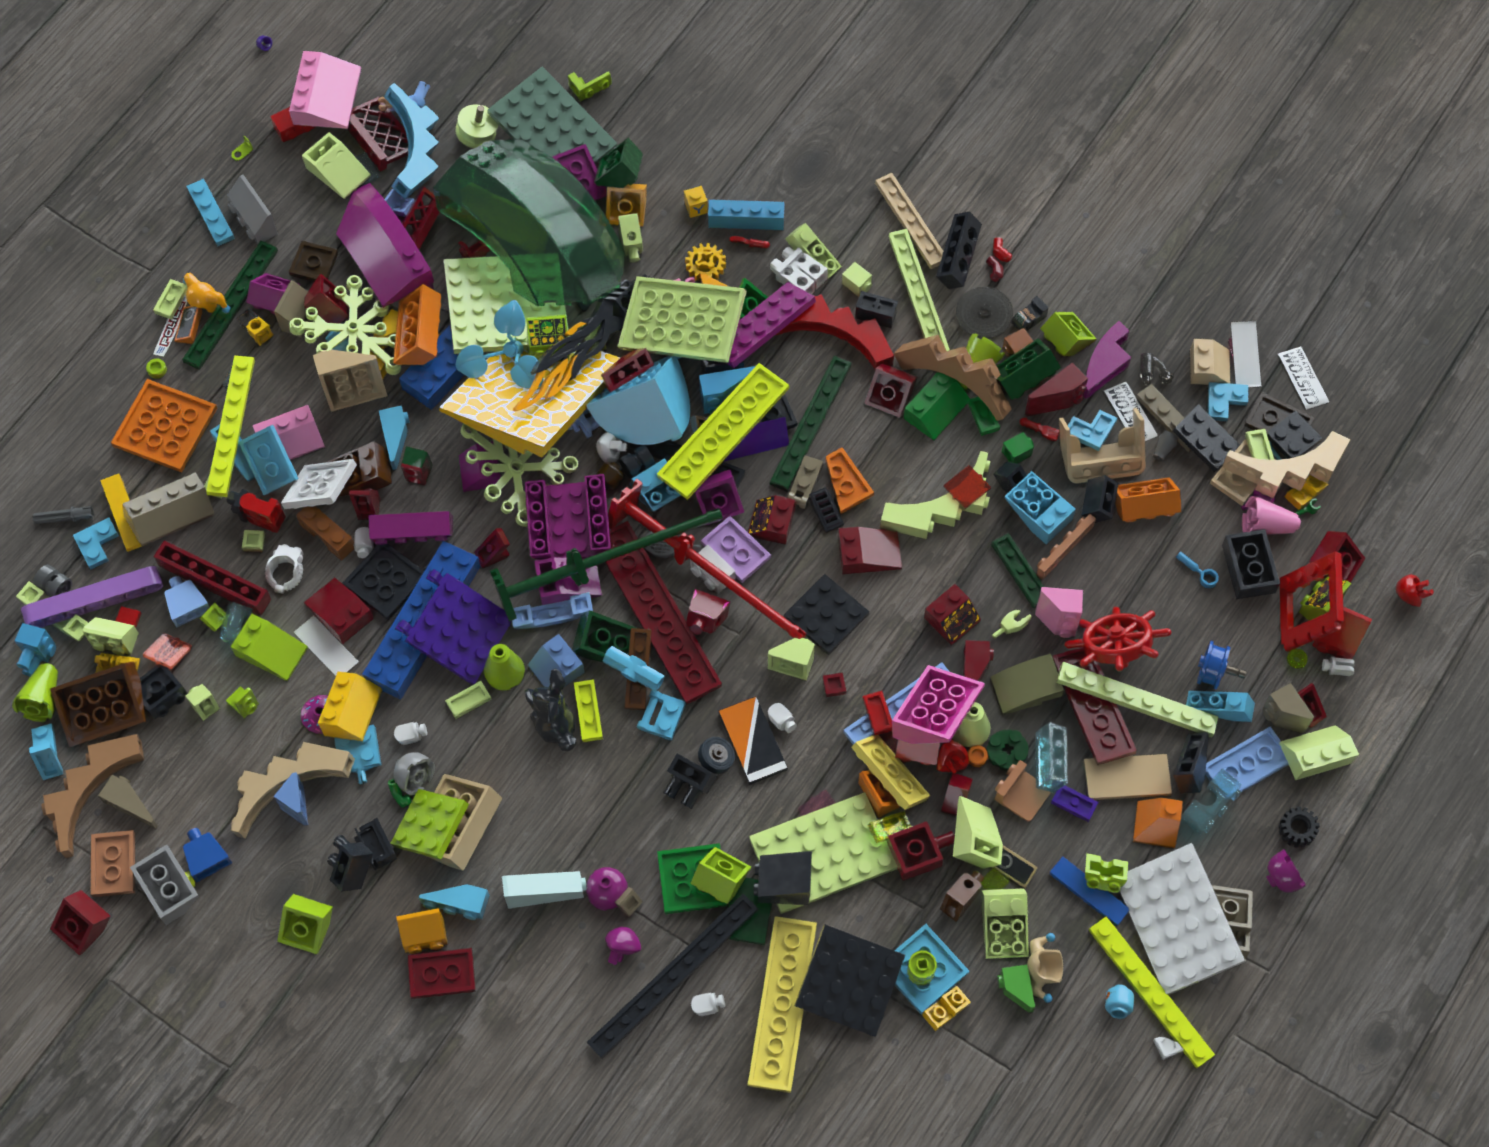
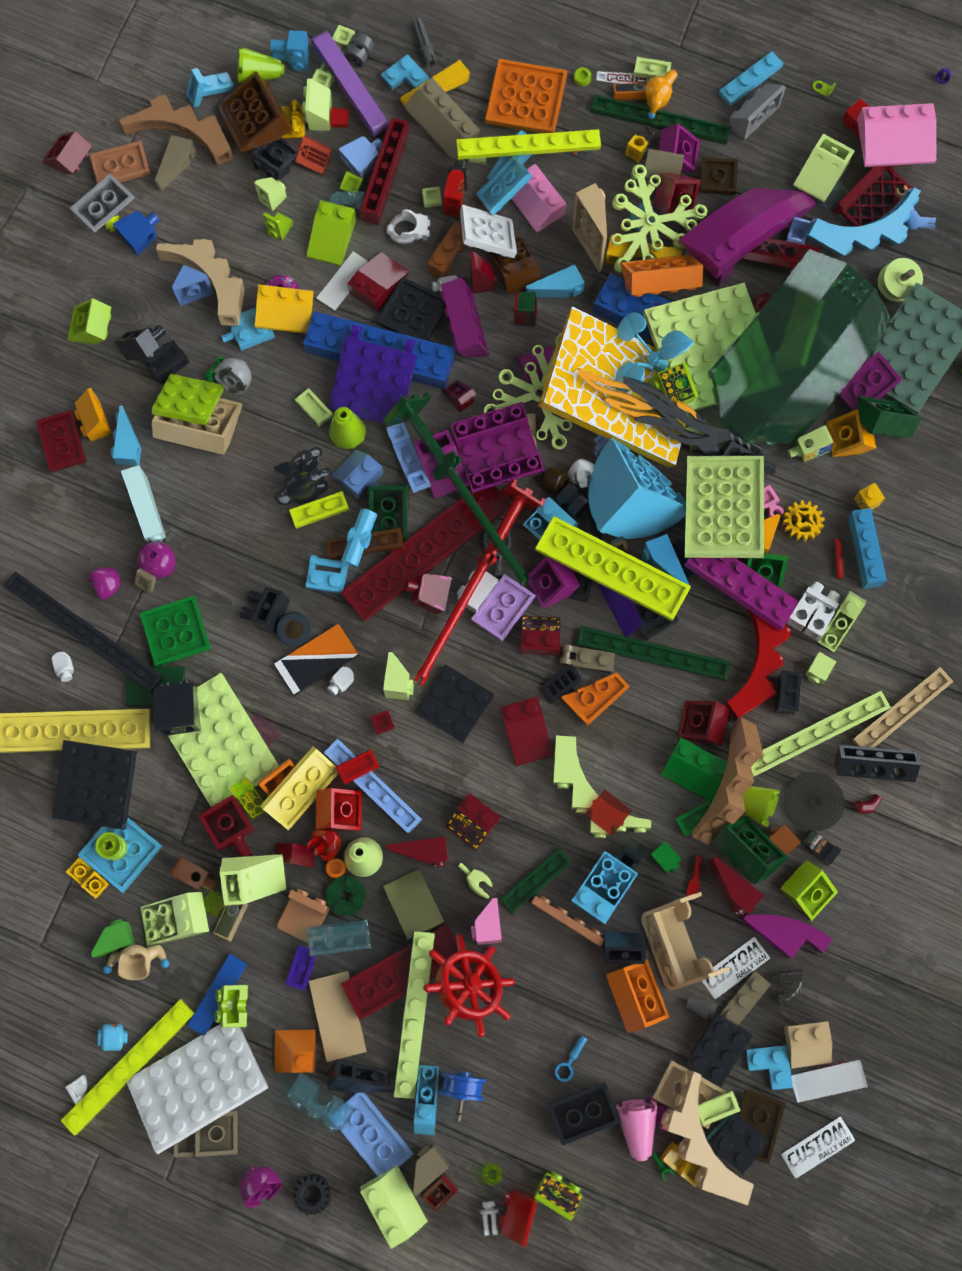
camera: 80 degrees right, 10 degrees up
white arm [394,722,427,745] -> none
dark red slope [601,348,654,392] -> none
lime slope [691,847,751,904] -> none
dark pink slope [892,665,985,744] -> none
red arm [993,237,1012,263] -> none
medium azure plate [1068,410,1117,451] -> none
red hinge [1279,552,1344,652] -> none
dark red slope [1309,531,1365,583] -> none

